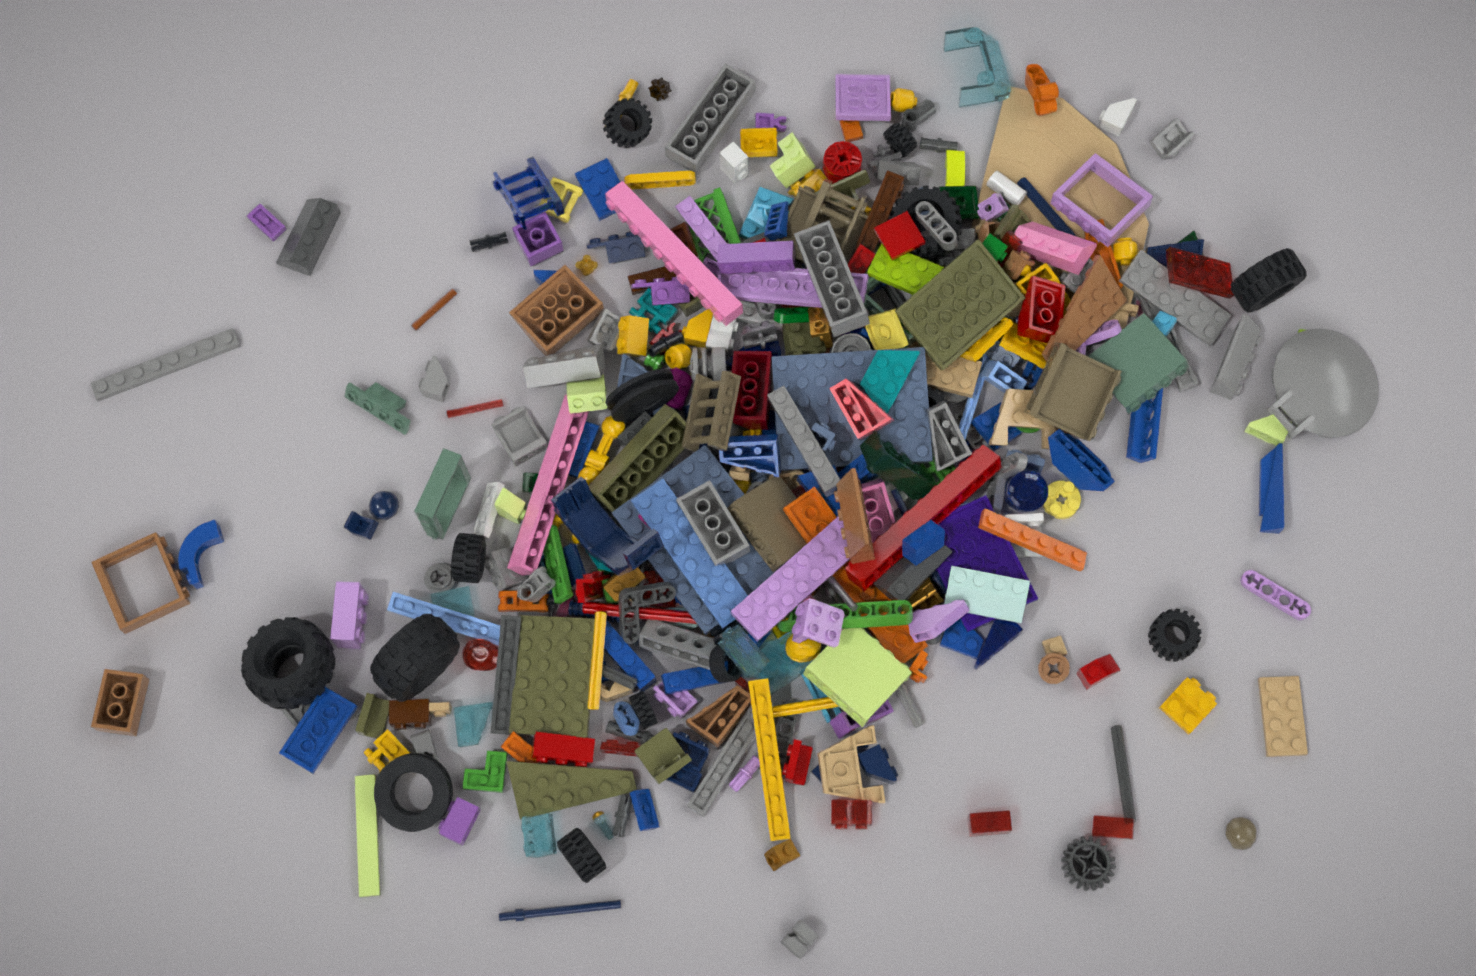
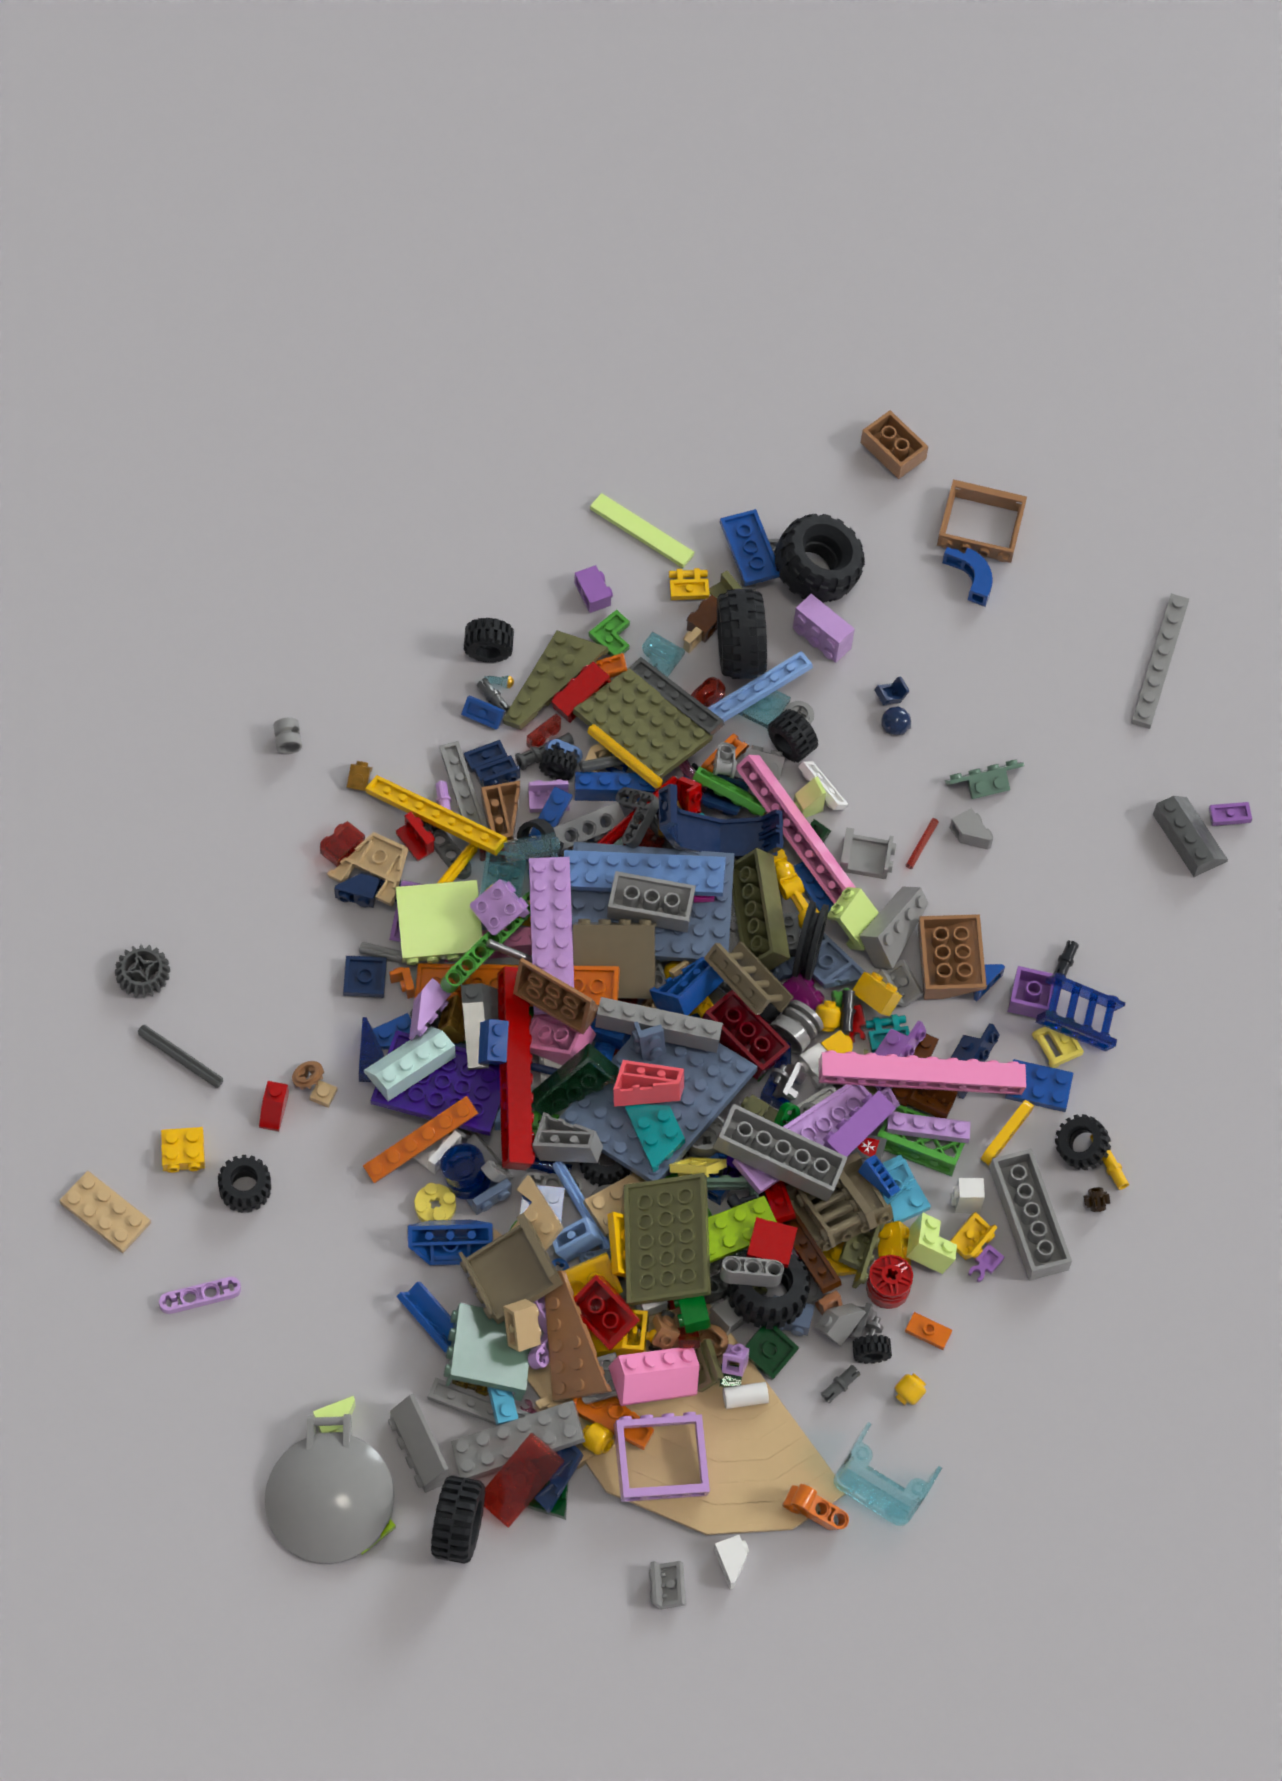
camera: 125 degrees right, 10 degrees down
black tyre [374,753,453,832] -> none
light grey piece [410,729,439,761] -> none
dark orange bar [411,289,457,331] -> none
sand green window [414,448,471,540] -> none
dark blue bar [499,900,621,922] -> none
clear light blue bracket [521,813,557,858] -> none
clear yellow plate [575,255,598,276] -> none
olive bracket [634,728,692,784] -> none
lavender plate [835,74,891,121] -> none
dark grey piece [901,99,936,132] -> none
neon yellow slope [945,150,965,186] -> none
clear red brick [967,810,1012,837] -> none
dark blue axle [1017,177,1077,237] -> none
clear red tile [1092,815,1135,840] -> none
dark tan hair [1225,817,1257,850] -> none
blue wedge [1259,443,1285,534] -> none
none -> dark blue plate [343,956,387,998]
none -> tan brick [503,1299,541,1352]
none -> black hand [726,1194,757,1208]

